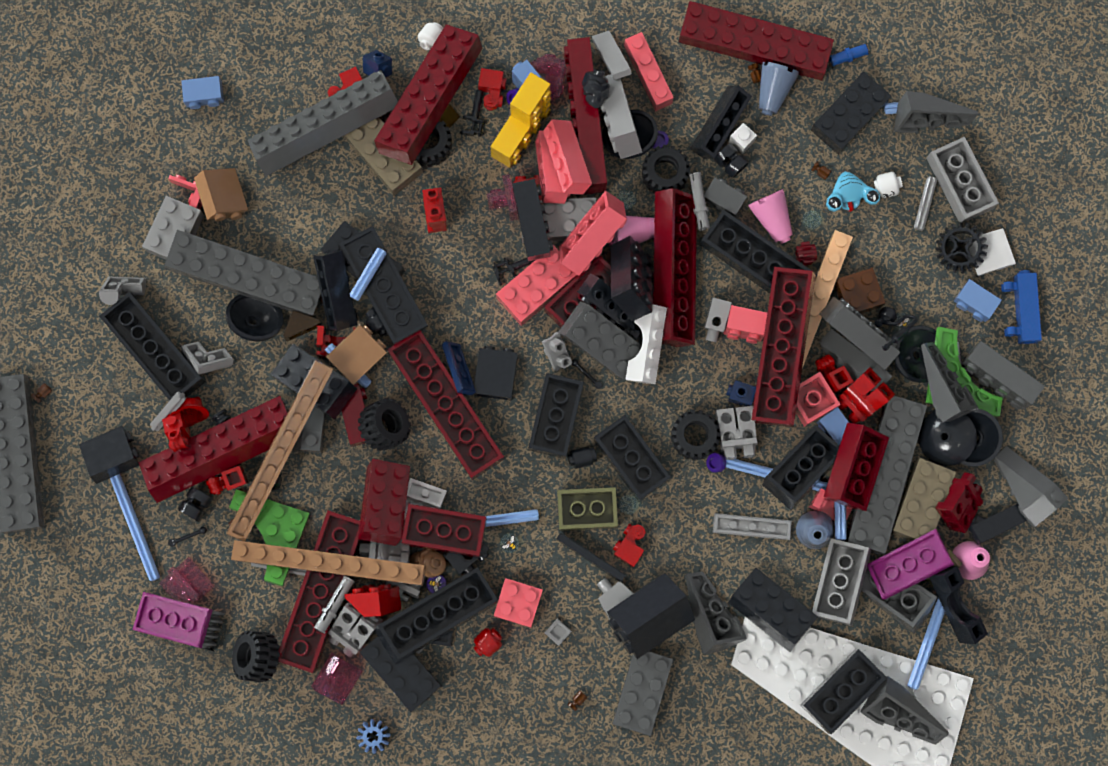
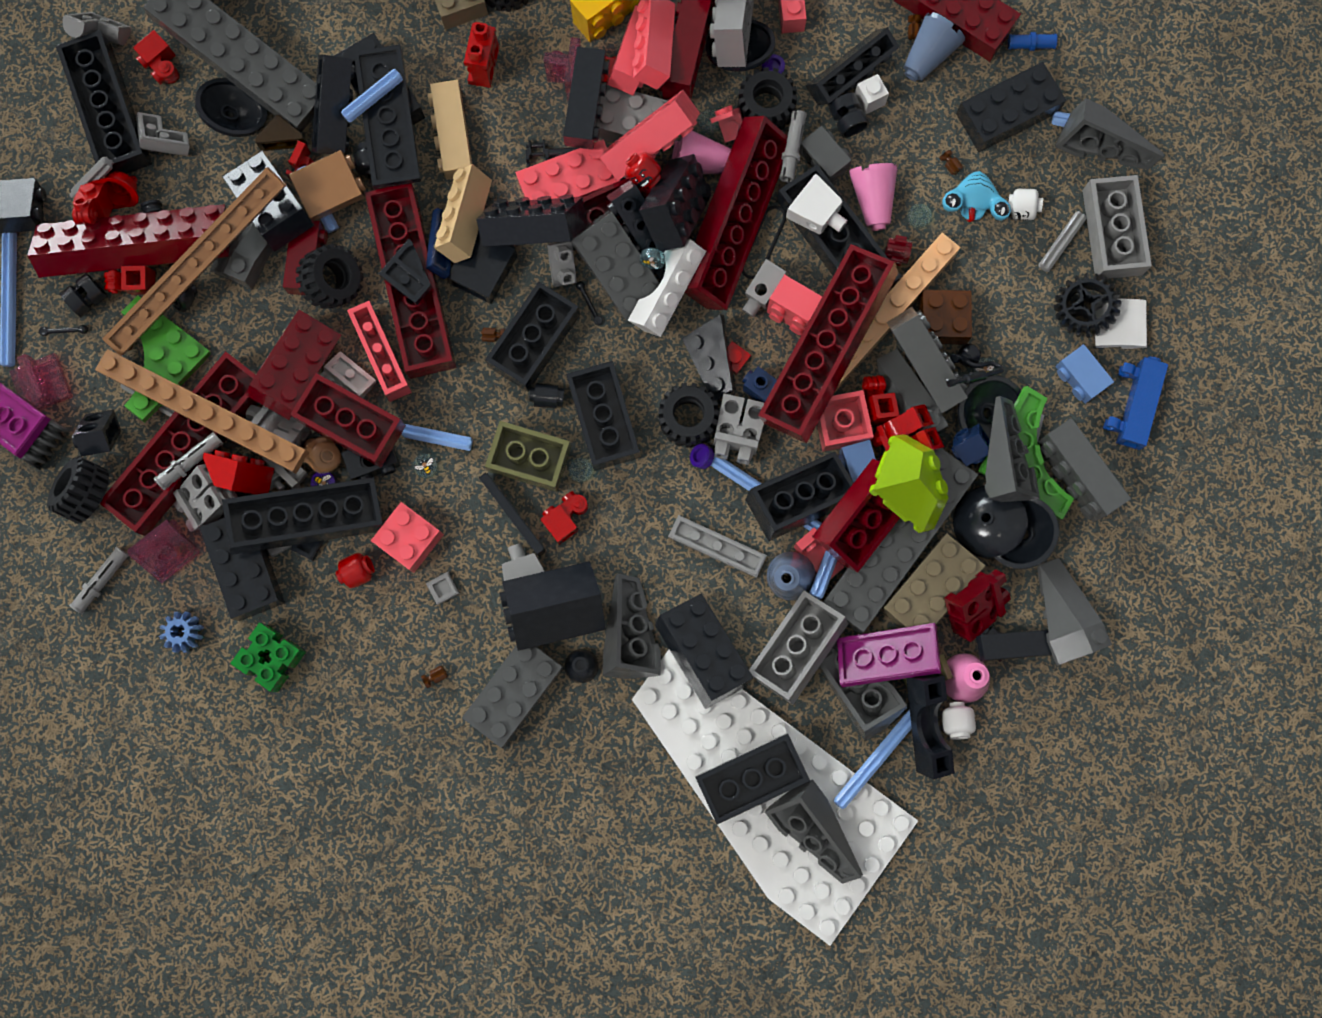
camera: 25 degrees right, 0 degrees up
none -> light grey pin [69,546,130,614]
none -> black brick [72,409,121,457]
none -> red brick [133,30,179,85]
none -> green brick [230,622,307,693]
none -> coral brick [347,301,412,402]
none -> black wing [378,239,433,305]
none -> tan brick [428,80,472,180]
none -> tan brick [434,164,492,263]
none -> black brick [476,194,588,246]
none -> reddish brown piece [481,328,505,342]
none -> black brick [564,649,599,683]
none -> red head [625,152,661,190]
none -> clear light blue tile [640,248,665,269]
none -> black wing [682,314,736,400]
none -> coral bracket [710,105,743,143]
none -> red plate [727,341,751,375]
none -> black piece [742,205,786,279]
none -> white torso [786,174,848,234]
none -> lime wedge [869,434,949,533]
none -> white head [942,702,976,740]
none -> dark blue brick [952,423,990,466]

